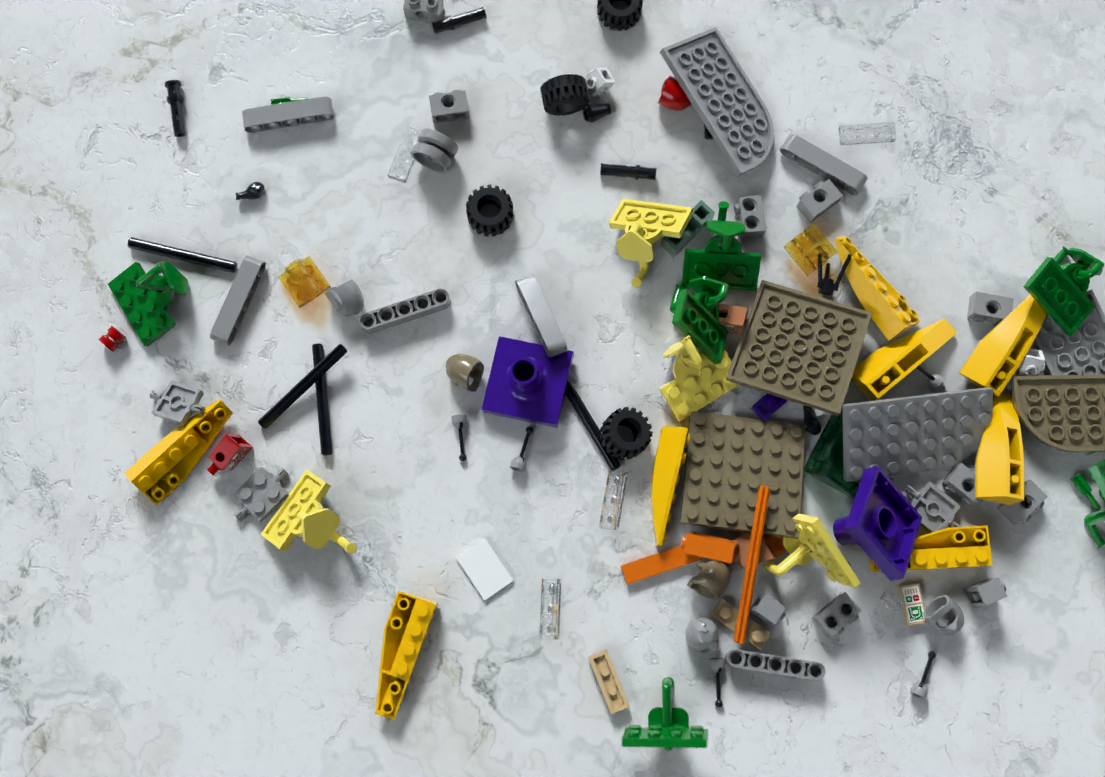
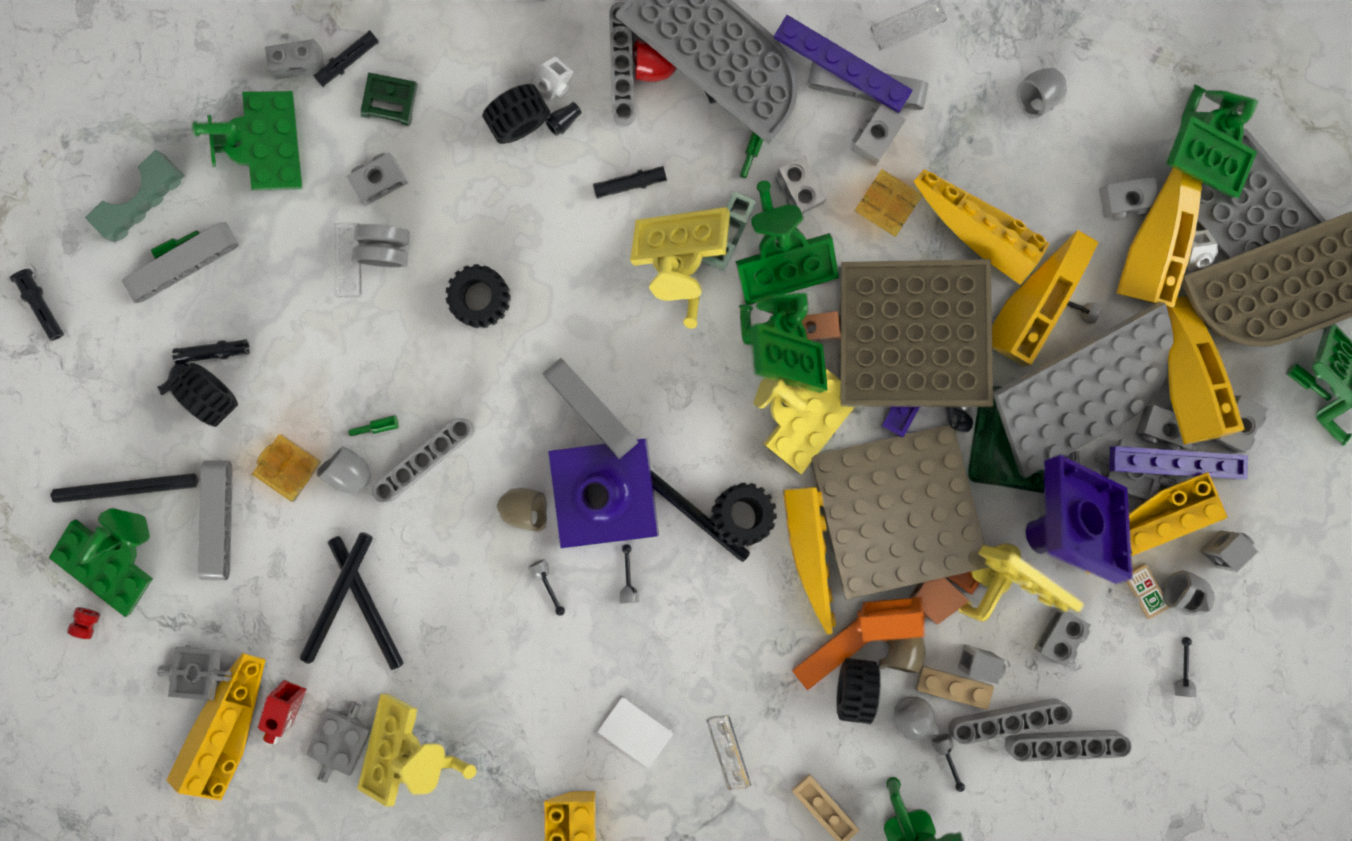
camera: 20 degrees left, 10 degrees up
clear plate [599,470,628,530] -> none
orange axle [734,486,770,644] -> none
black plant [817,253,852,296] -> none
none -> sand green arch [85,150,185,242]
none -> black tyre [168,363,238,427]
none -> black pin [172,339,250,363]
none -> green plate [192,91,302,191]
none -> green axle [348,415,399,436]
none -> dark green plate [361,72,418,126]
none -> light grey beam [609,2,635,127]
none -> green axle [740,132,763,178]
none -> dark purple plate [773,15,913,113]
none -> black tyre [836,658,881,724]
none -> light grey beam [1004,730,1132,762]
none -> light grey piece [1017,68,1067,119]
none -> plate [1109,446,1248,480]

